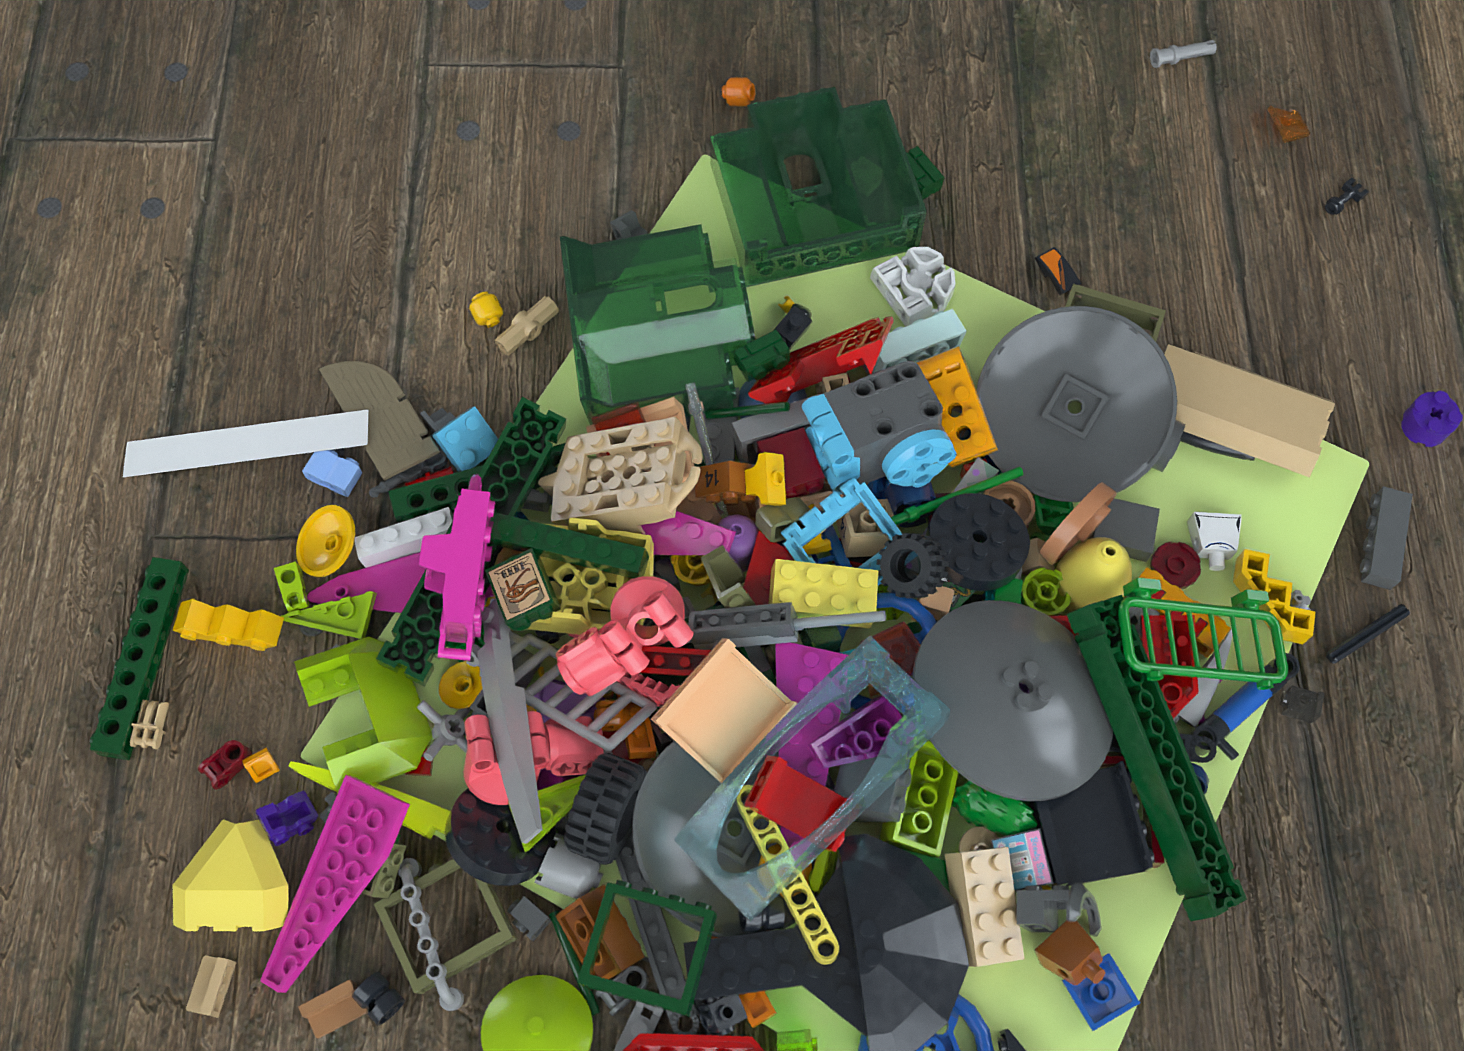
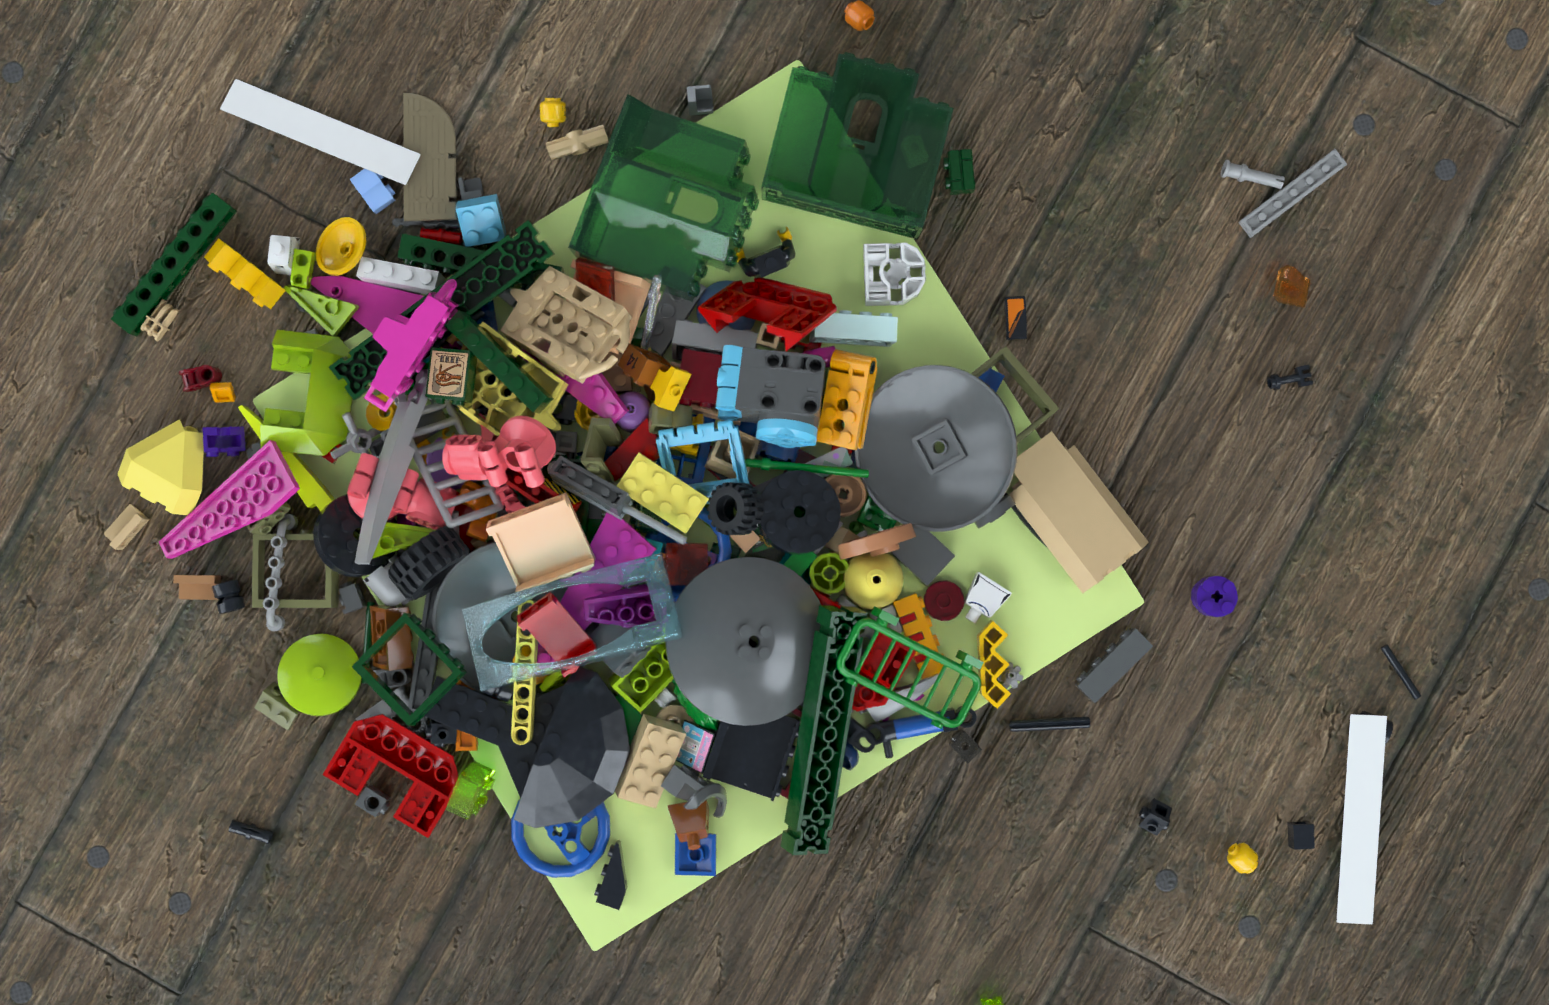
camera: 30 degrees right, 20 degrees up
dark green bar [705,402,790,420] -> none
dark green brick [734,330,790,382] -> none
none -> white torso [268,235,300,275]
none -> white wheel [654,687,677,708]
none -> light grey tile [1238,149,1347,238]

